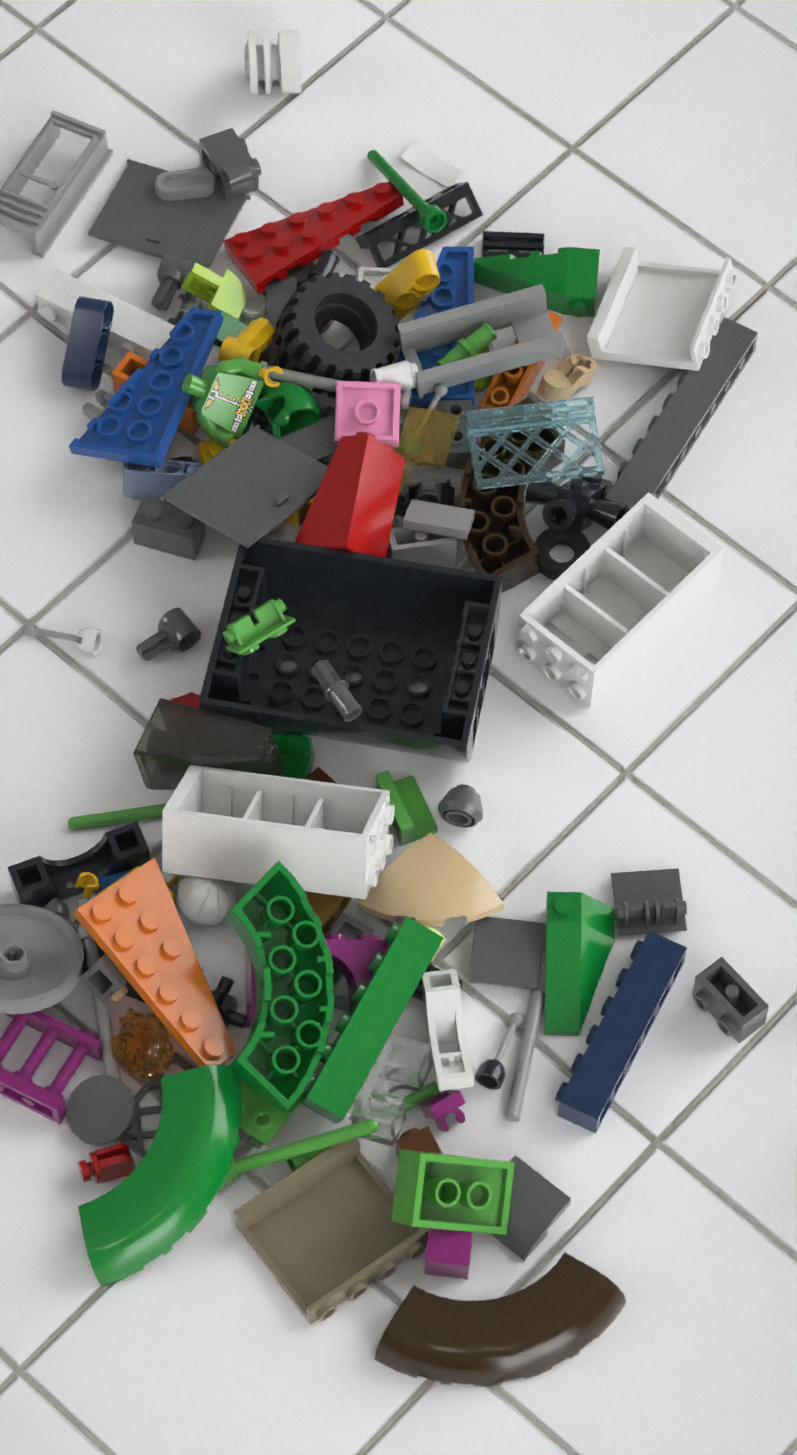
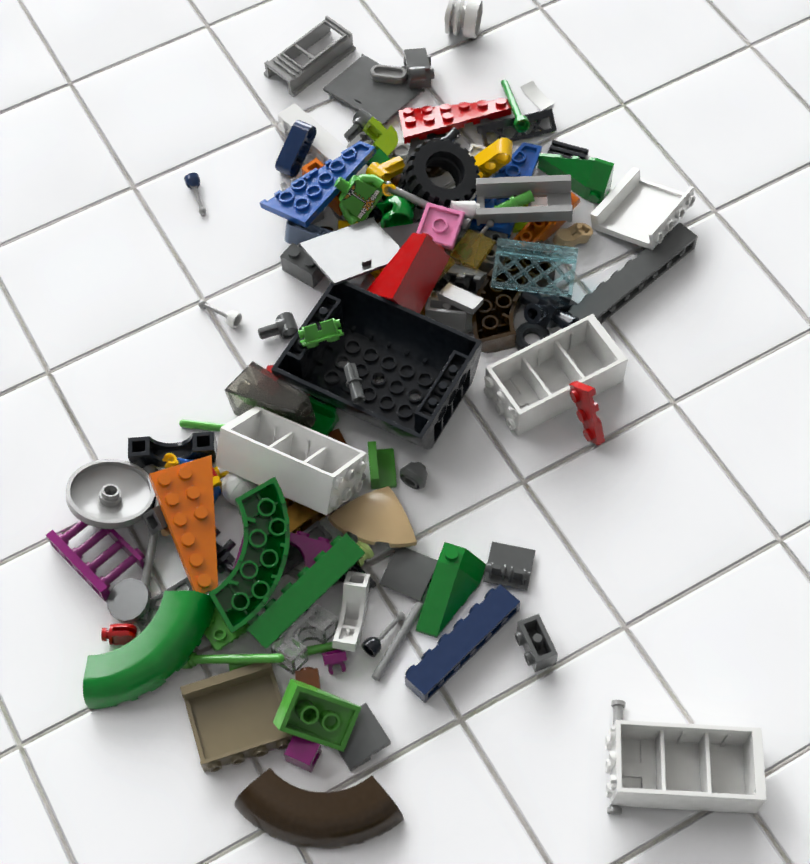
camera: 20 degrees right, 0 degrees up
clear orange hair [111,1008,175,1080] -> none
none -> red wing [569,381,605,445]

